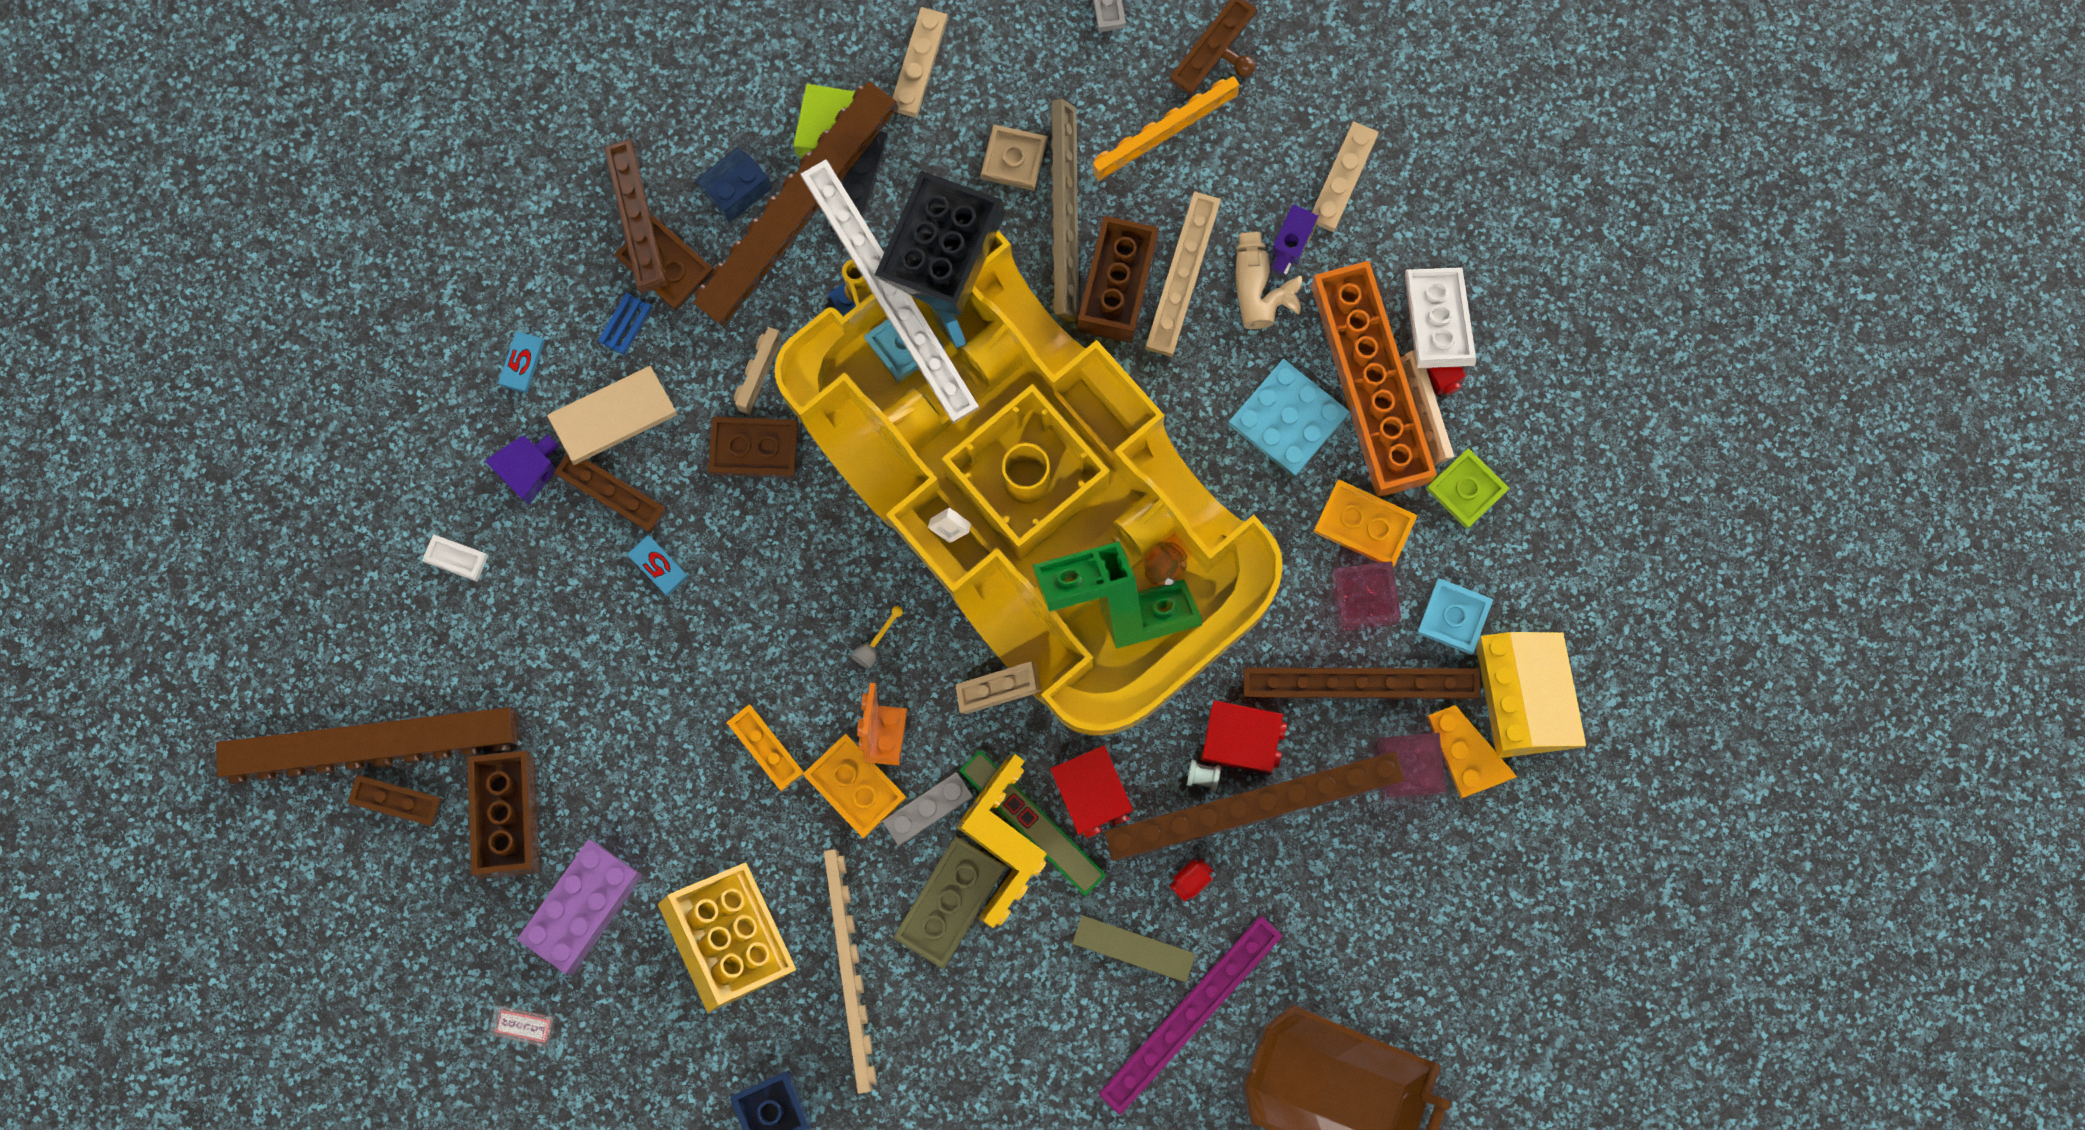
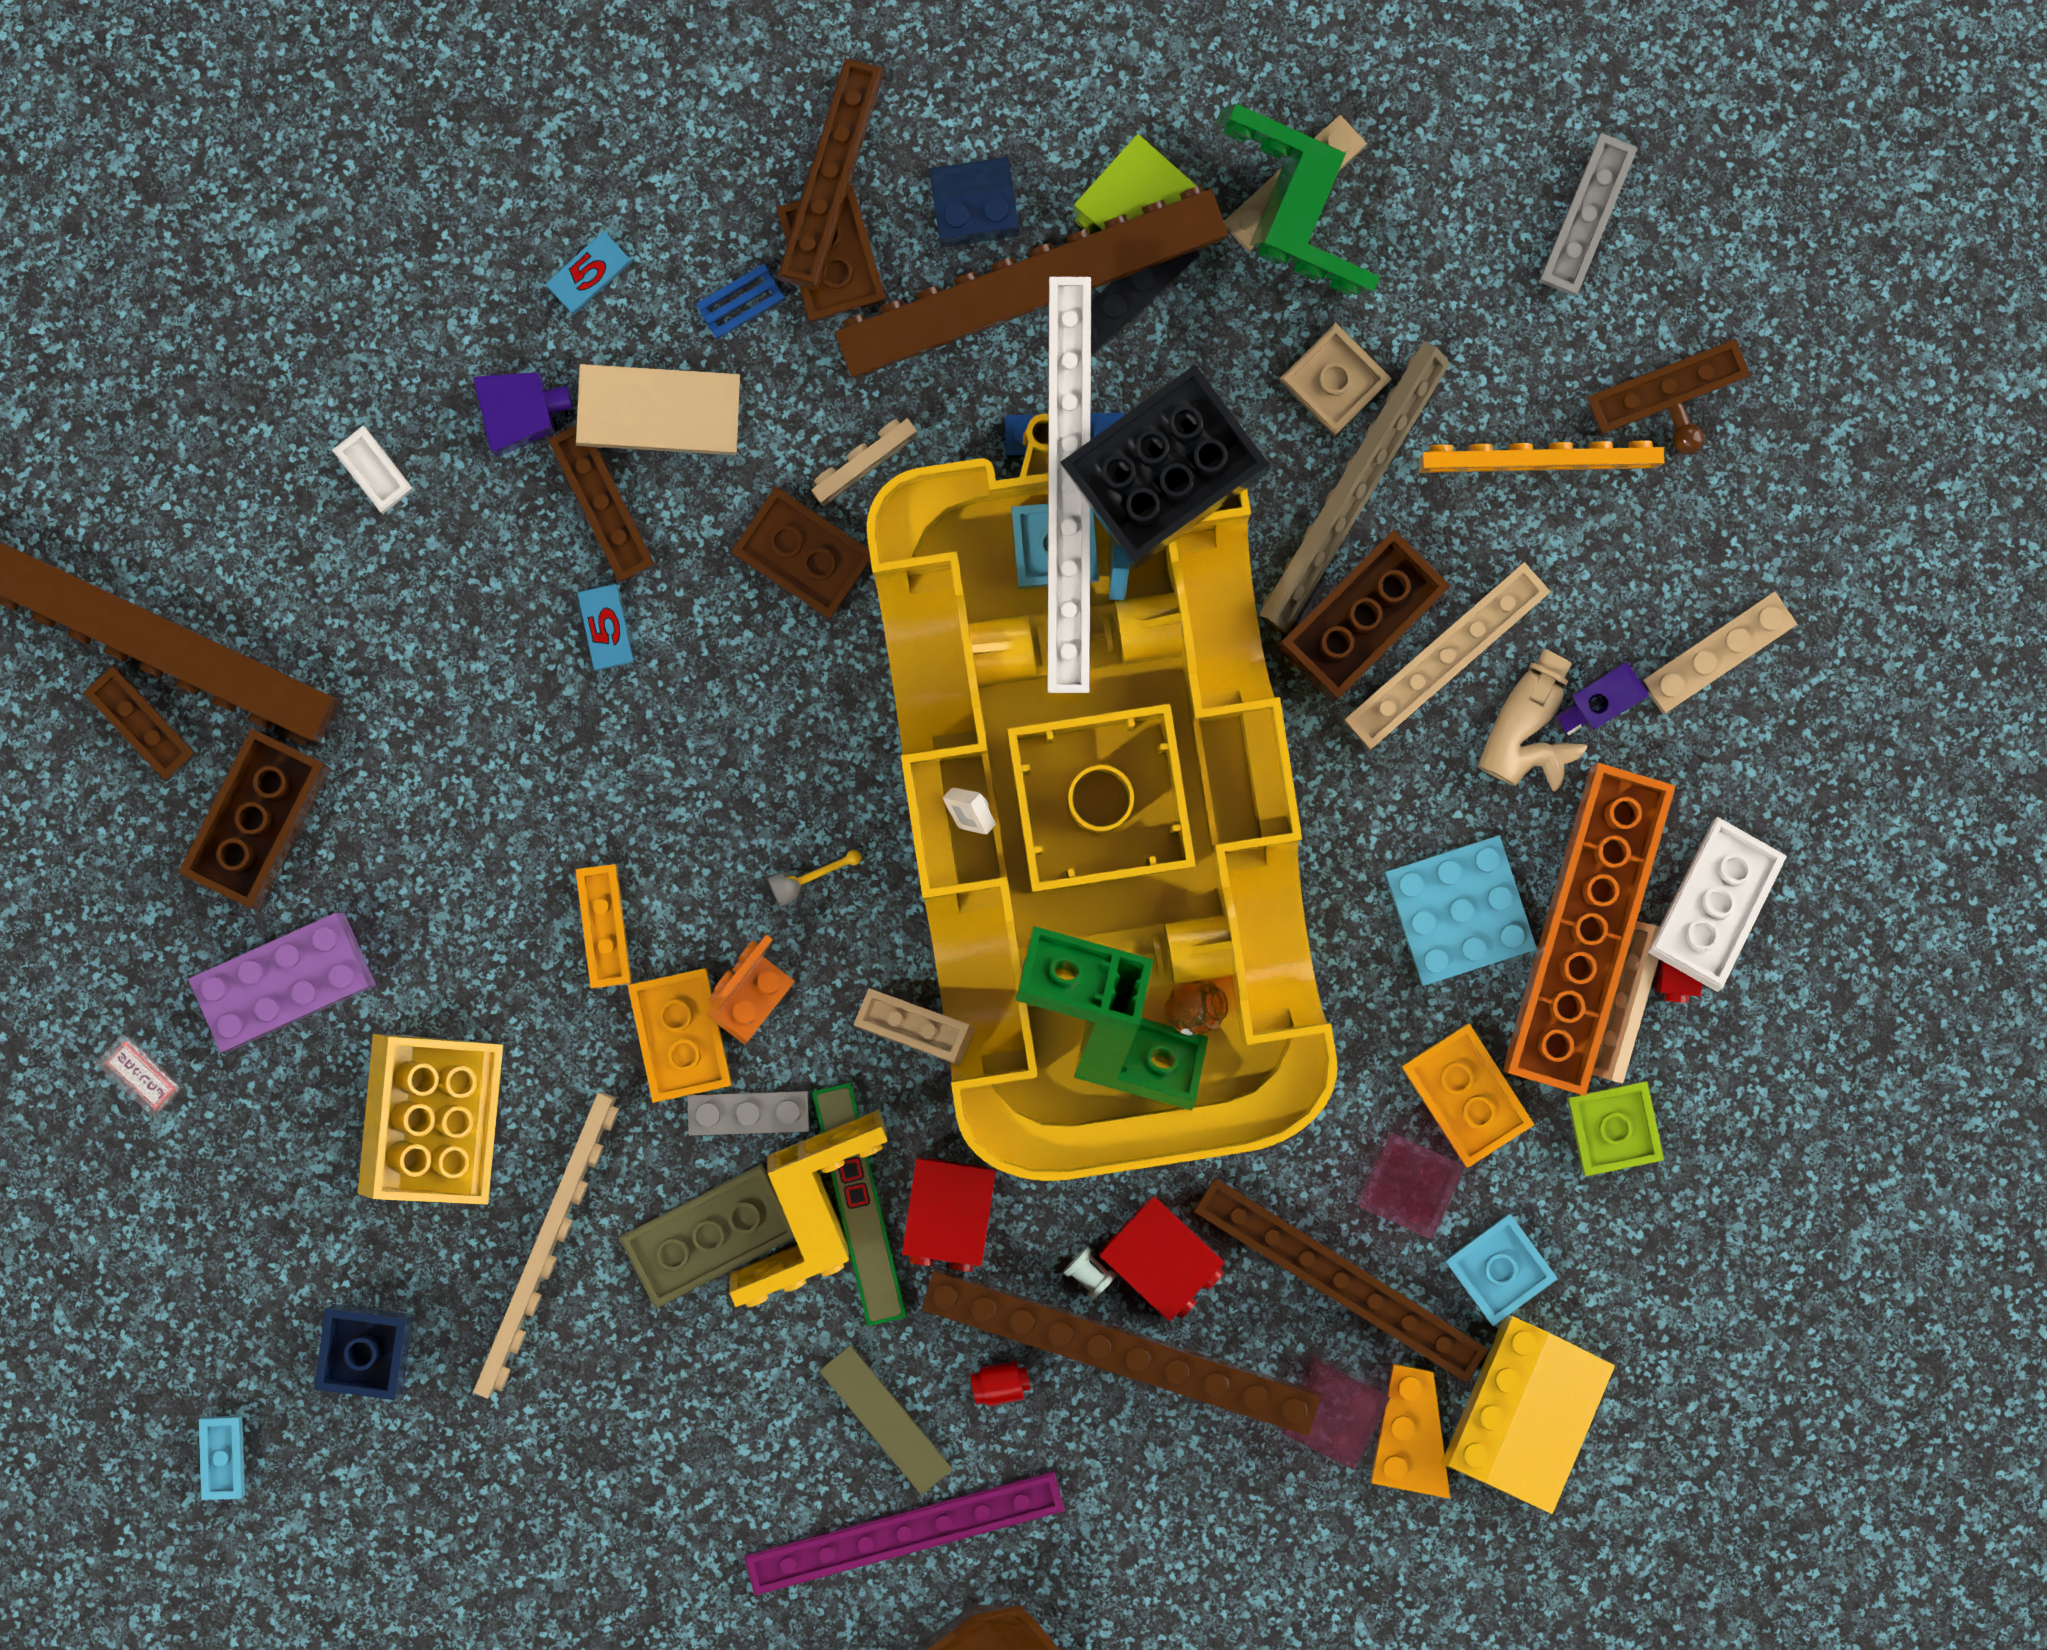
camera: 25 degrees right, 10 degrees up
none -> green bracket [1215,104,1380,296]

